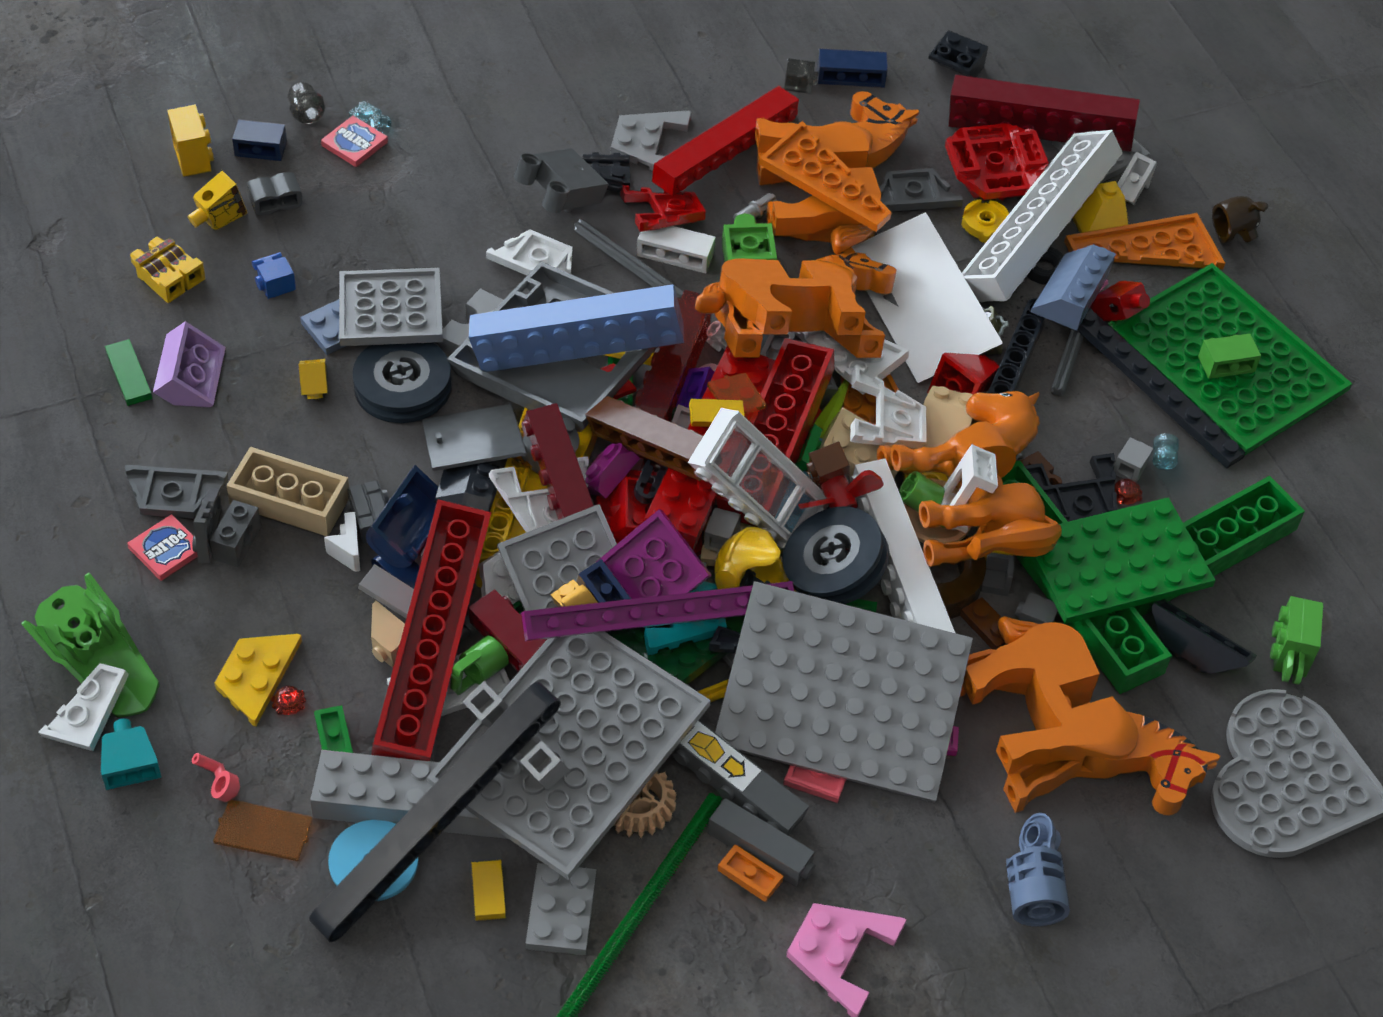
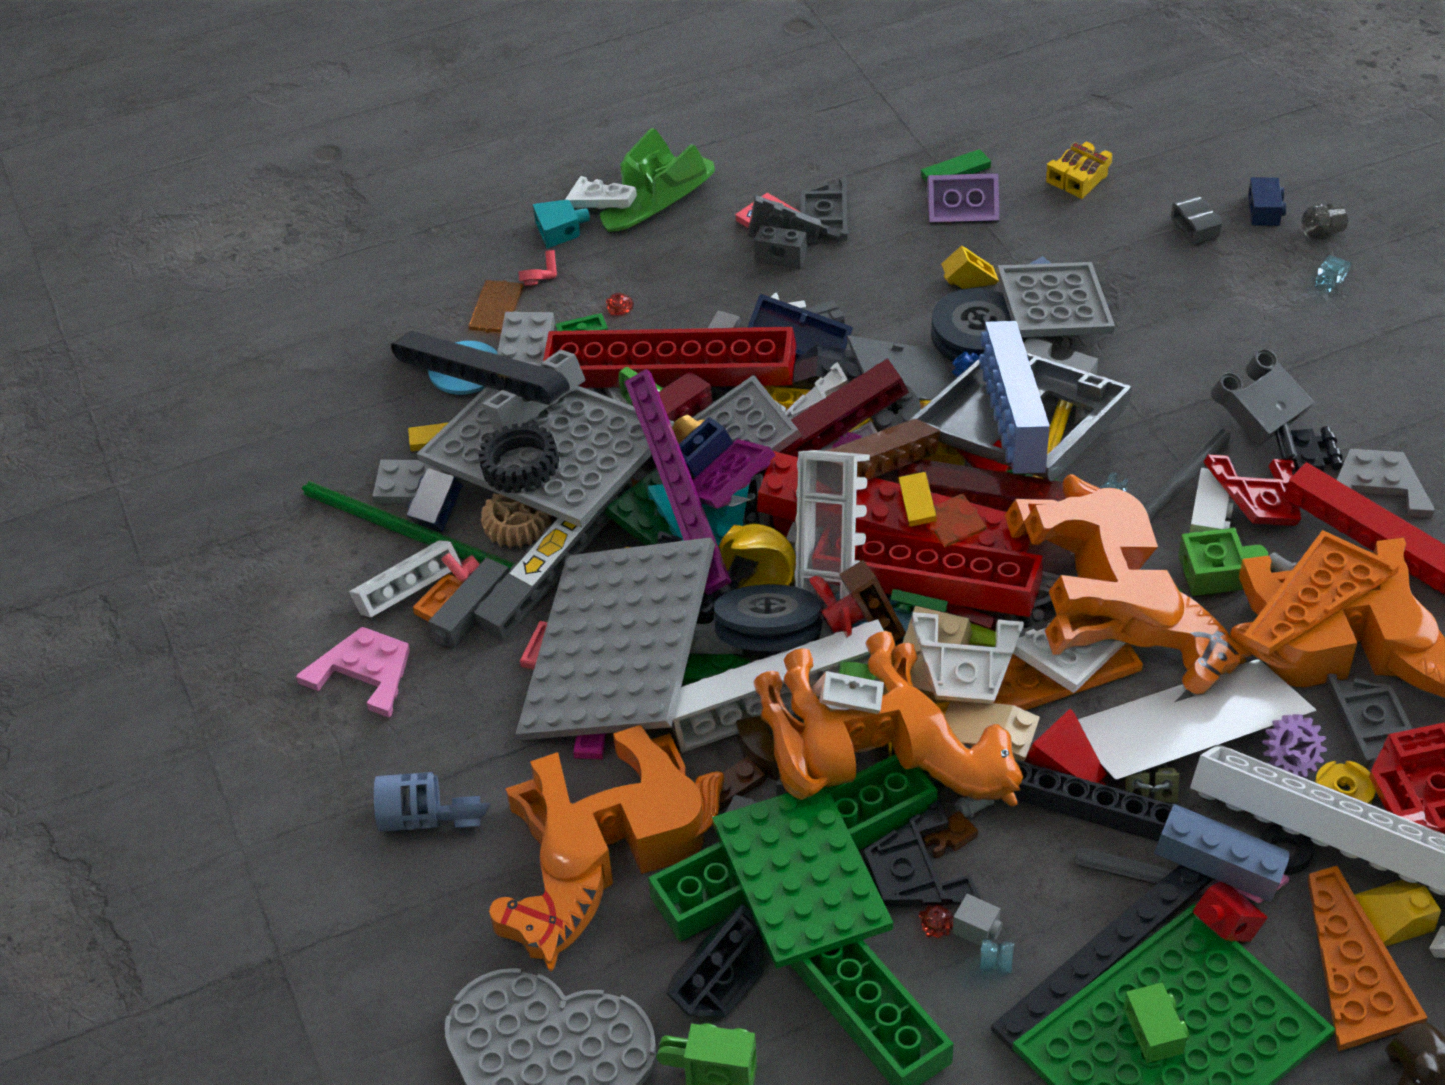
camera: 95 degrees right, 5 degrees down
yellow brick [167,104,214,177] -> none
yellow torso [187,171,247,230] -> none
yellow wing [215,634,302,726] -> none
tan brick [227,447,349,536] -> none
blue brick [252,252,296,299] -> none
tile [321,116,388,167] -> none
white wing [486,230,572,275] -> none
none -> white brick [349,540,462,617]
none -> brick [407,468,463,532]
none -> coral plate [441,553,480,582]
none -> black tyre [478,423,559,493]
none -> blue gear [952,352,979,378]
none -> lavender gear [1262,714,1327,777]

